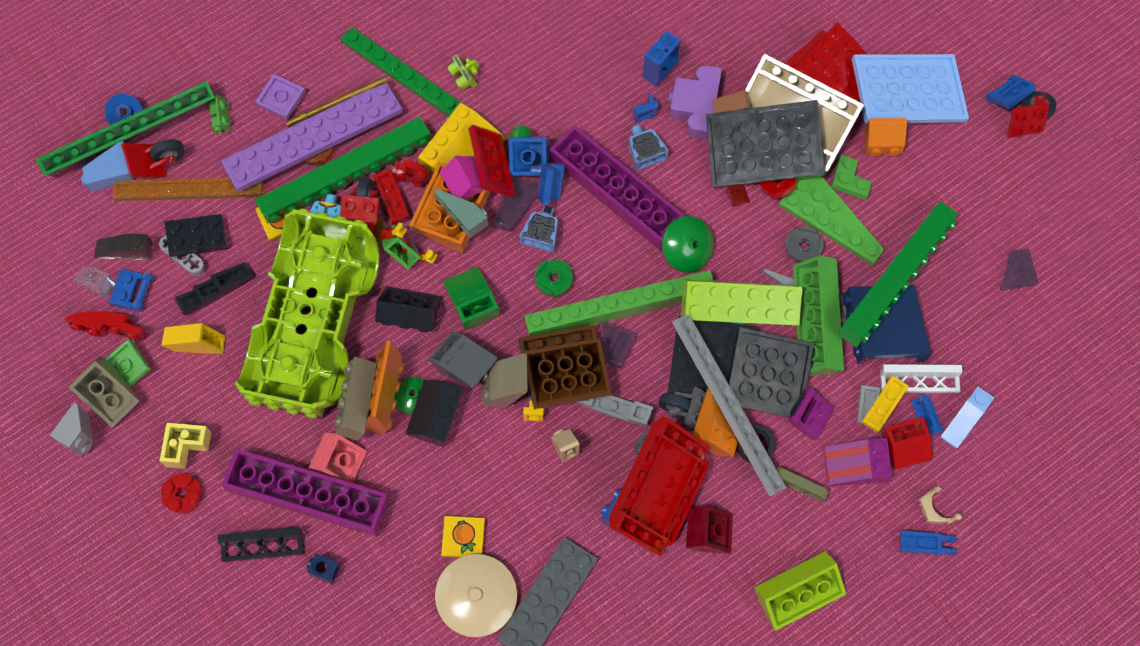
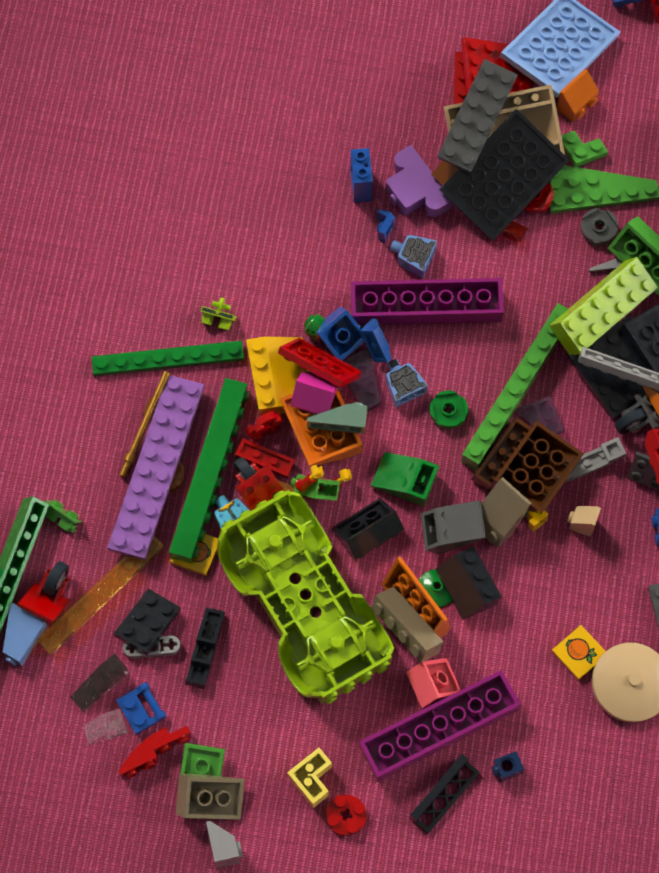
camera: 45 degrees left, 0 degrees up
yellow slope [162,323,226,354] -> none
medium lavender plate [255,74,306,120] -> none
green dish [662,216,714,273] -> none
none -> dark grey plate [437,59,518,173]

